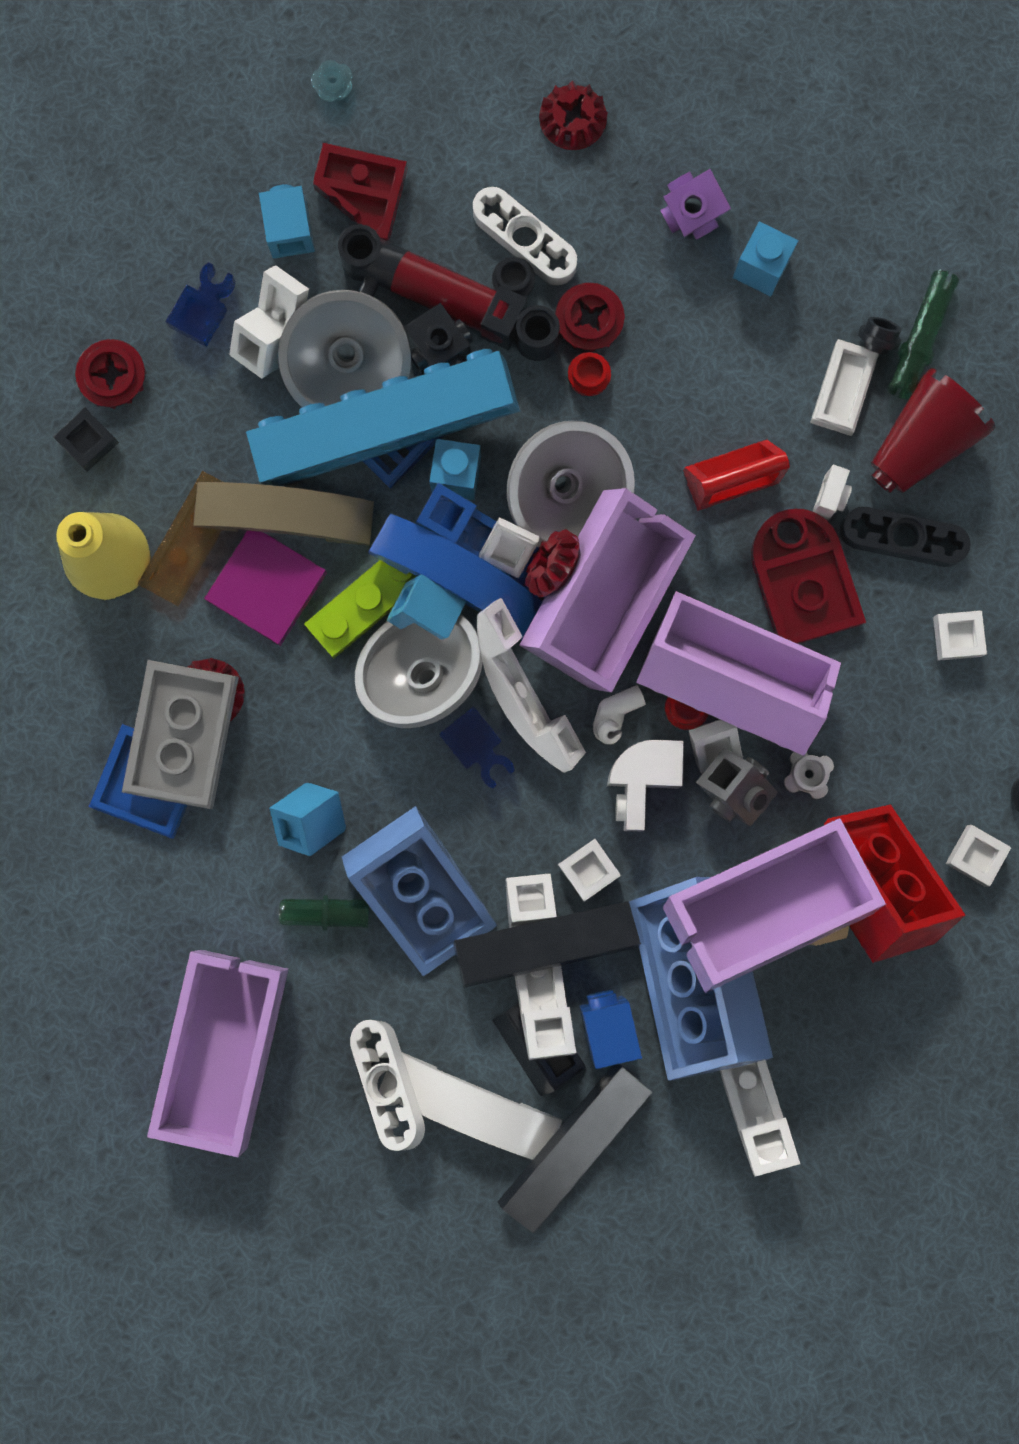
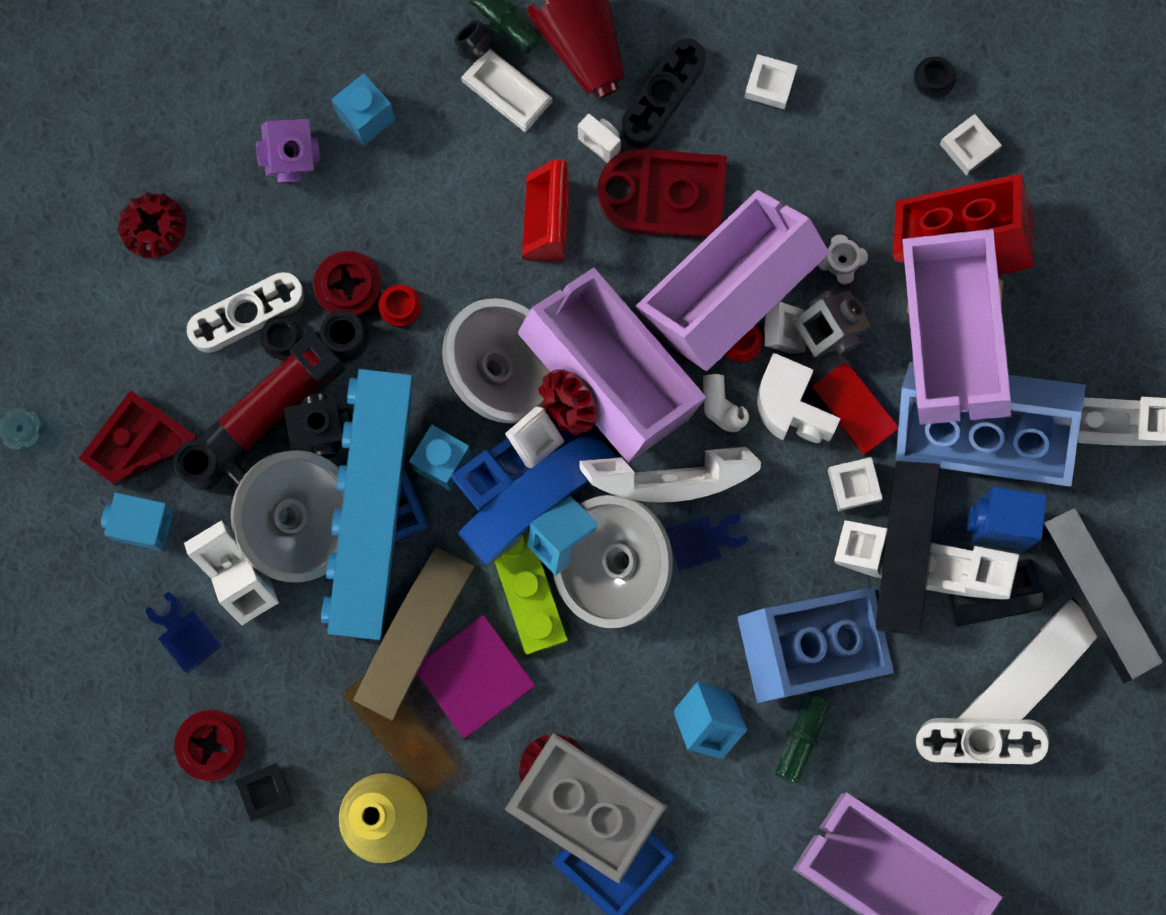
camera: 65 degrees left, 5 degrees down
none -> red tile [810,361,898,456]

